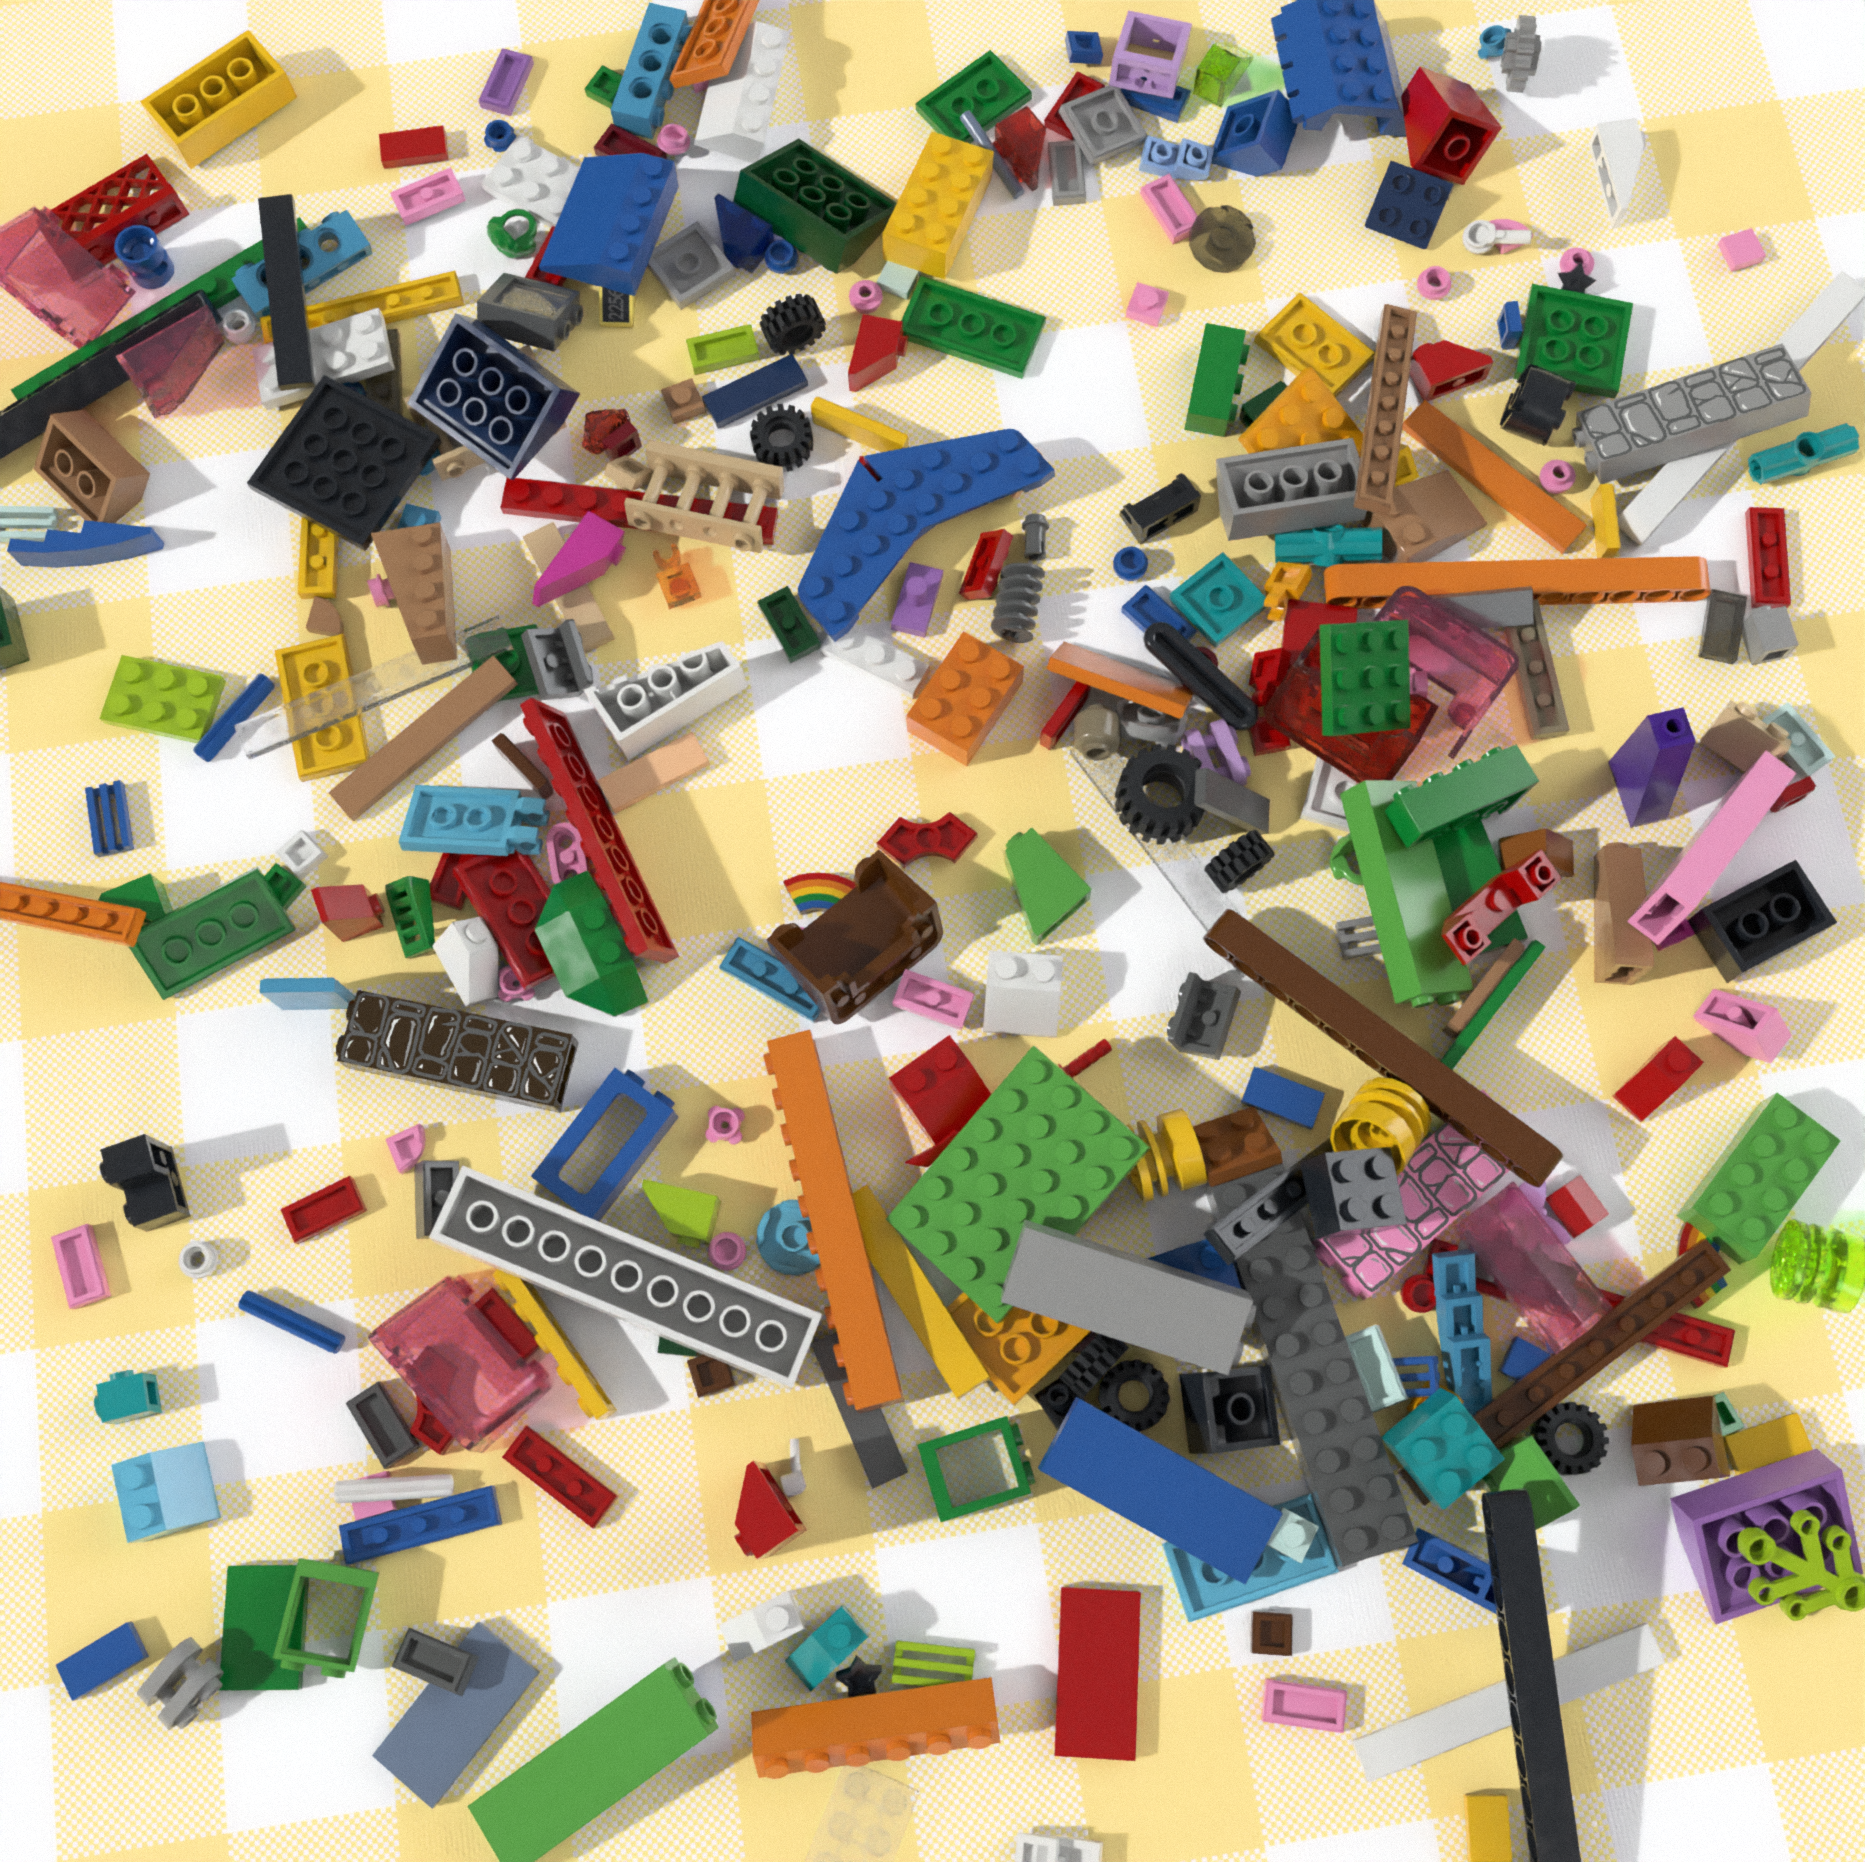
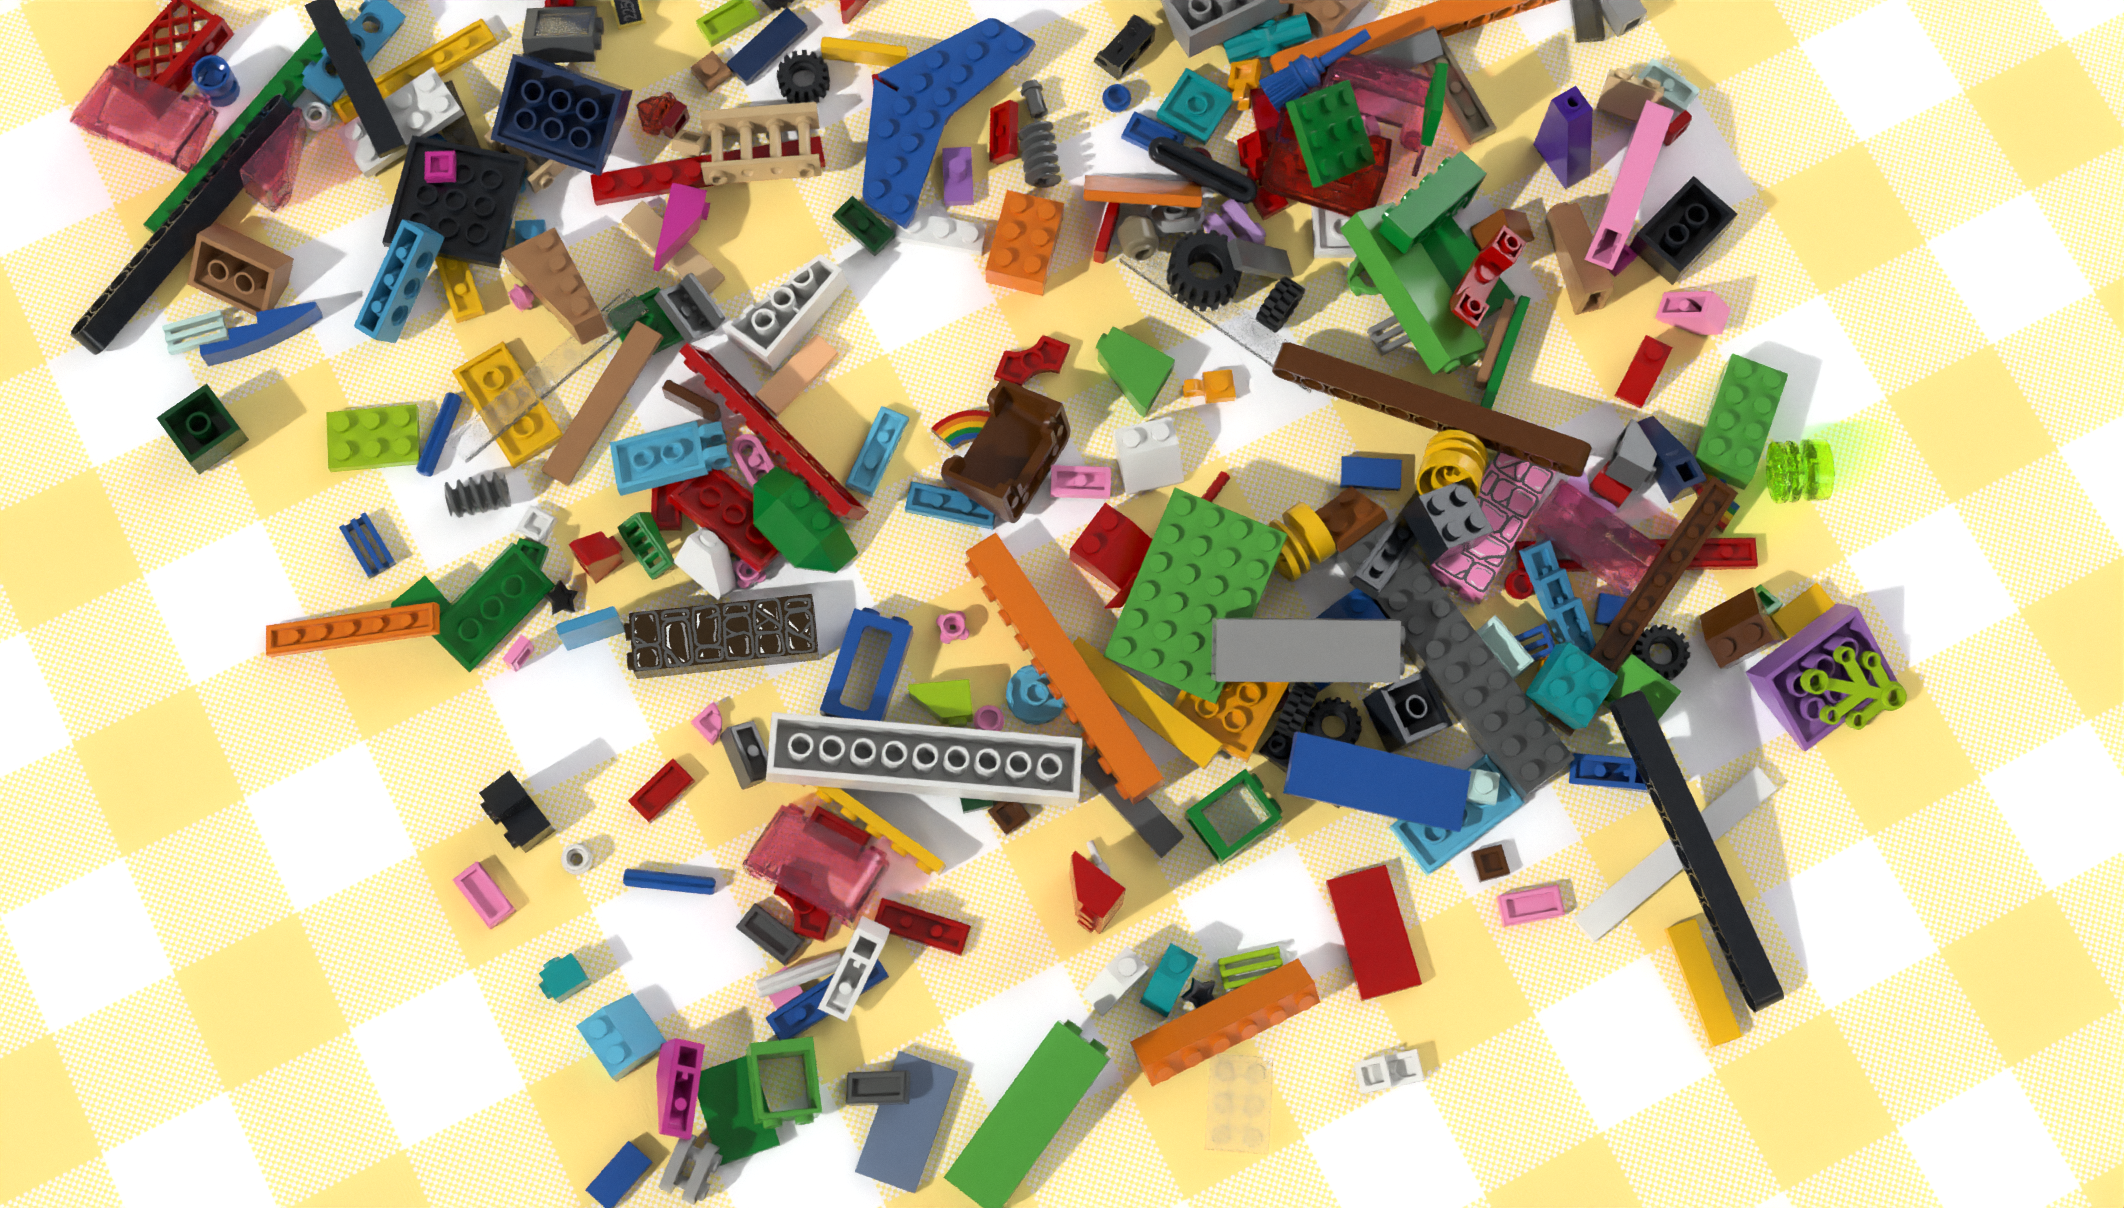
camera: 25 degrees left, 0 degrees up
medium nougat tile [306,596,344,636] -> none
clear orange plate [653,544,702,610] -> none
dark grey bracket [1167,972,1241,1060] -> none
none -> dark azure brick [353,219,445,343]
none -> dark pink tile [425,151,456,183]
none -> dark grey piece [444,471,511,518]
none -> bright pink tile [502,635,534,672]
none -> black piece [543,580,579,615]
none -> dark pink slope [656,1038,705,1140]
none -> white slope [818,916,890,1022]
none -> medium azure tile [845,406,909,498]
none -> light orange plate [1182,369,1236,404]
none -> blue piece [1259,28,1371,114]
none -> green tile [1420,62,1448,147]
none -> dark grey slope [1605,418,1657,491]
none -> dark blue slope [1637,416,1707,503]

